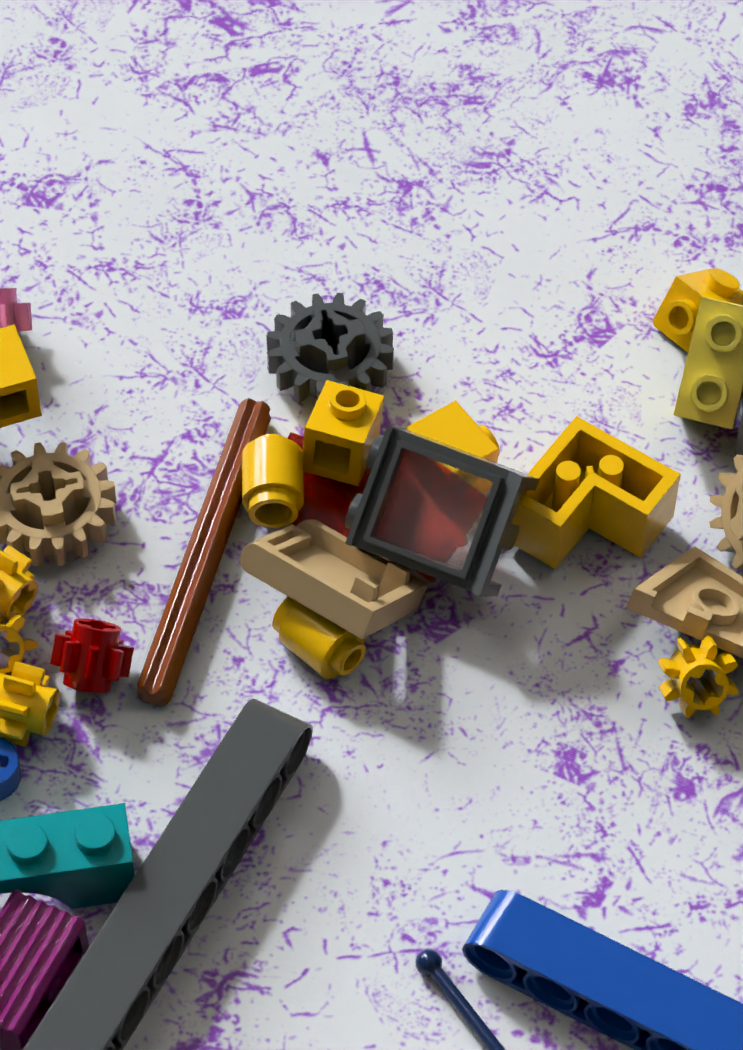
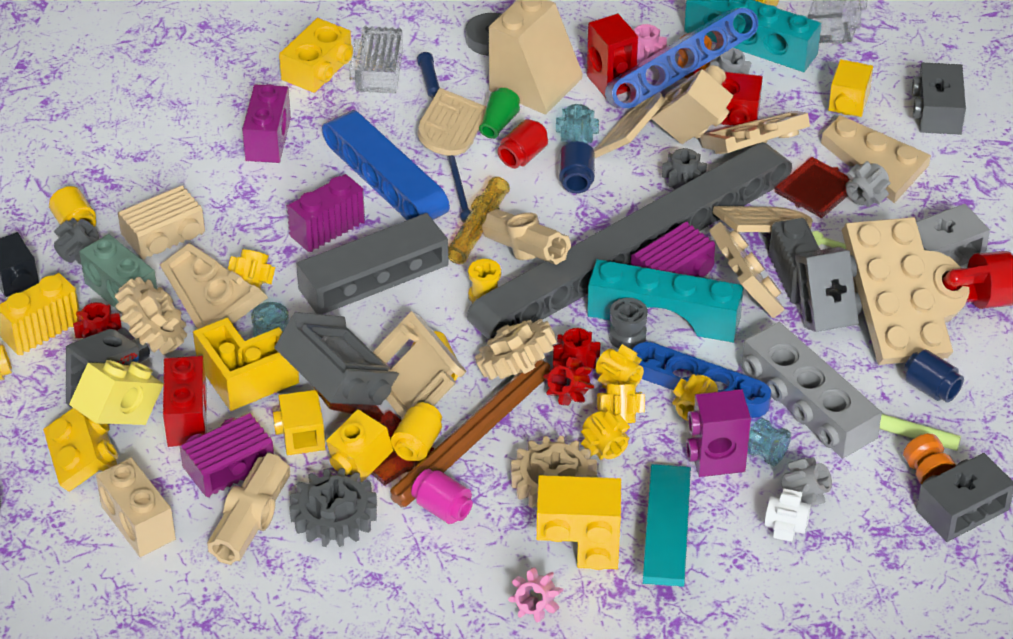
camera: 155 degrees left, 10 degrees down
none -> tan brick [96,457,176,557]
none -> red brick [163,356,207,447]
none -> magenta brick [180,413,274,498]
none -> tan piece [207,453,290,565]
none -> clear light blue wheel [251,302,289,337]
none -> magenta brick [286,174,365,252]
none -> dark grey brick [296,213,449,315]
none -> dark pink brick [411,469,473,524]
none -> clear yellow pin [448,177,510,265]
none -> yellow bush [468,259,501,304]
none -> tan gear [475,319,557,380]
none -> tan piece [482,209,571,265]
none -> red gear [553,328,601,369]
none -> dark grey wheel [609,298,648,349]

